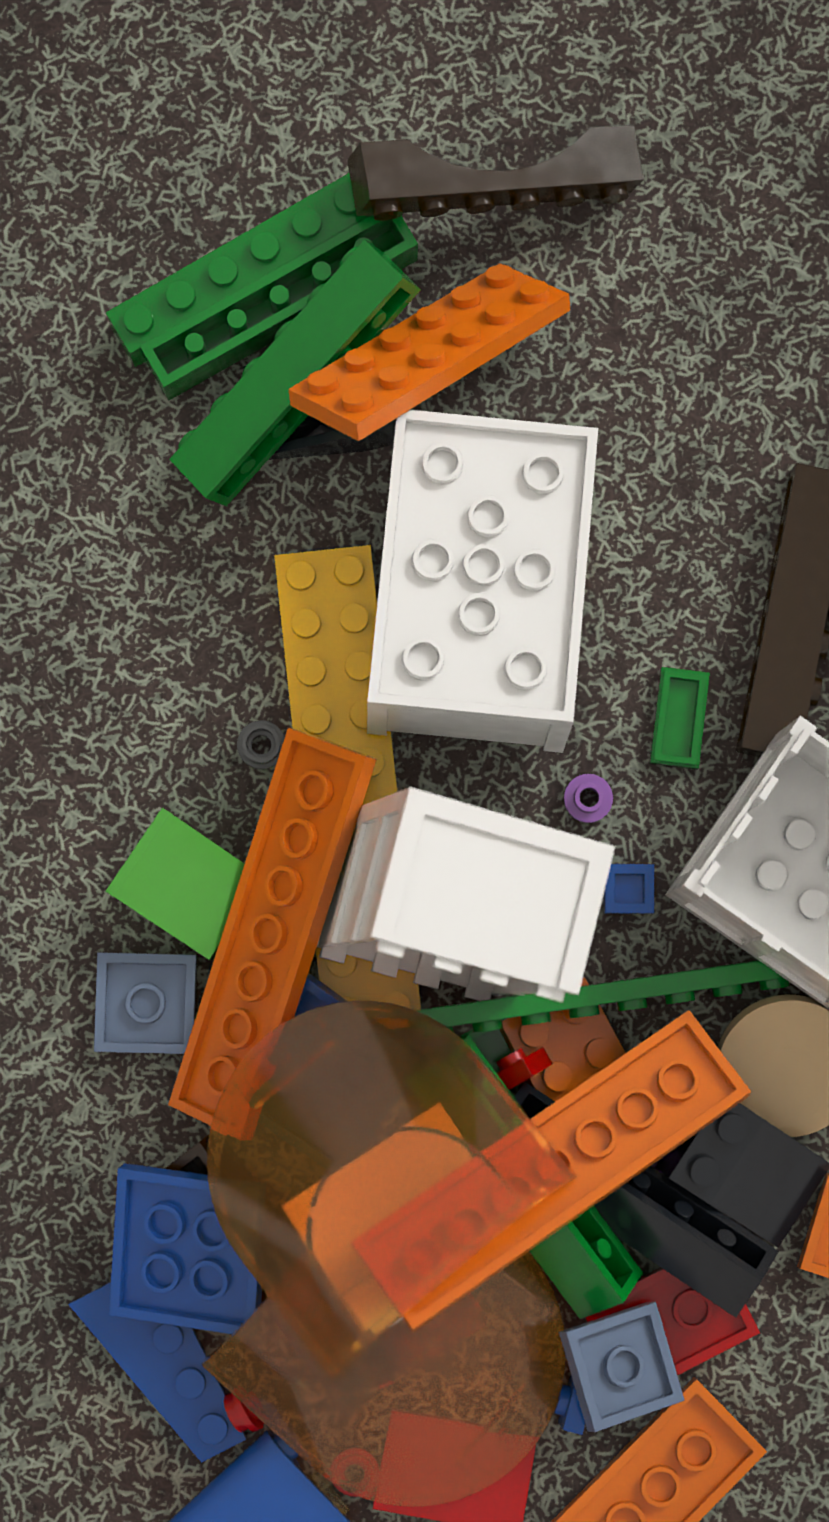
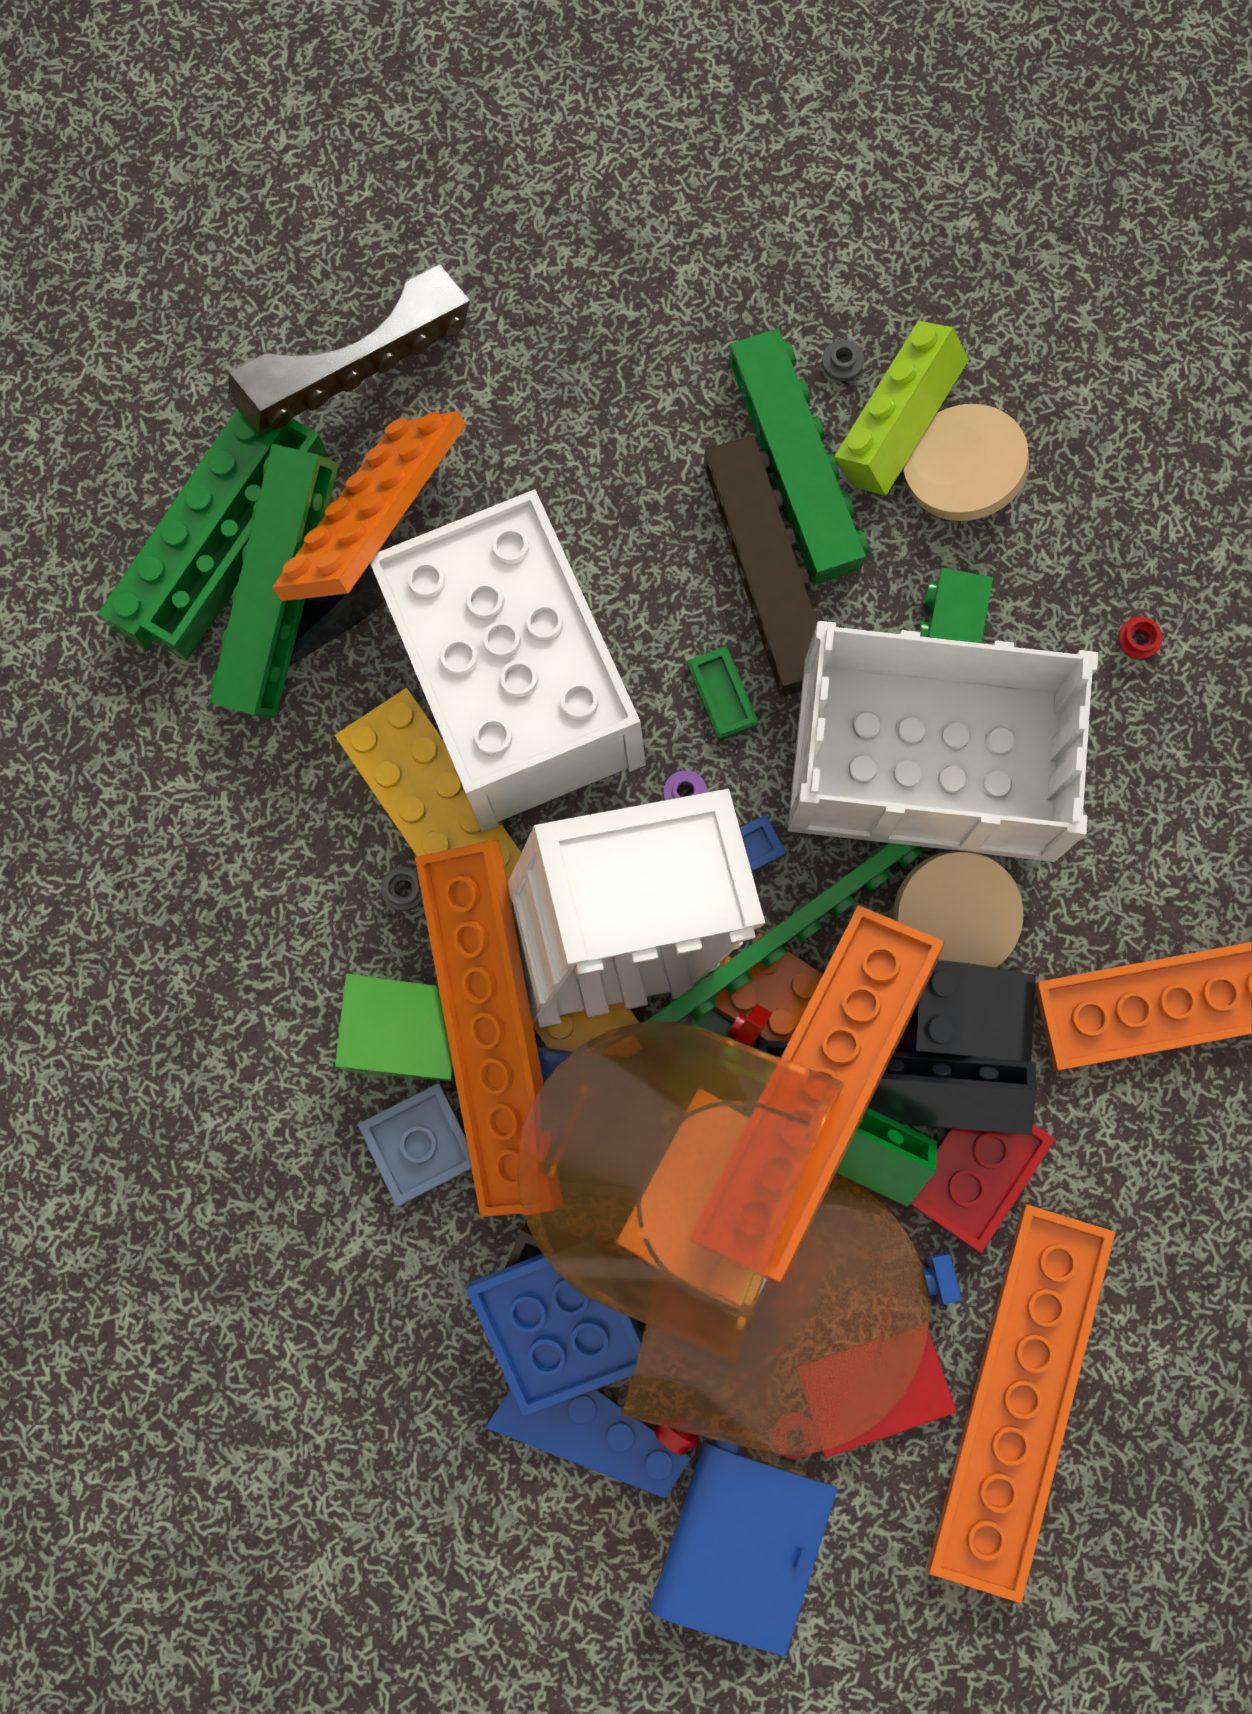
camera: 20 degrees left, 5 degrees down
sand blue plate [559,1302,685,1432] -> none

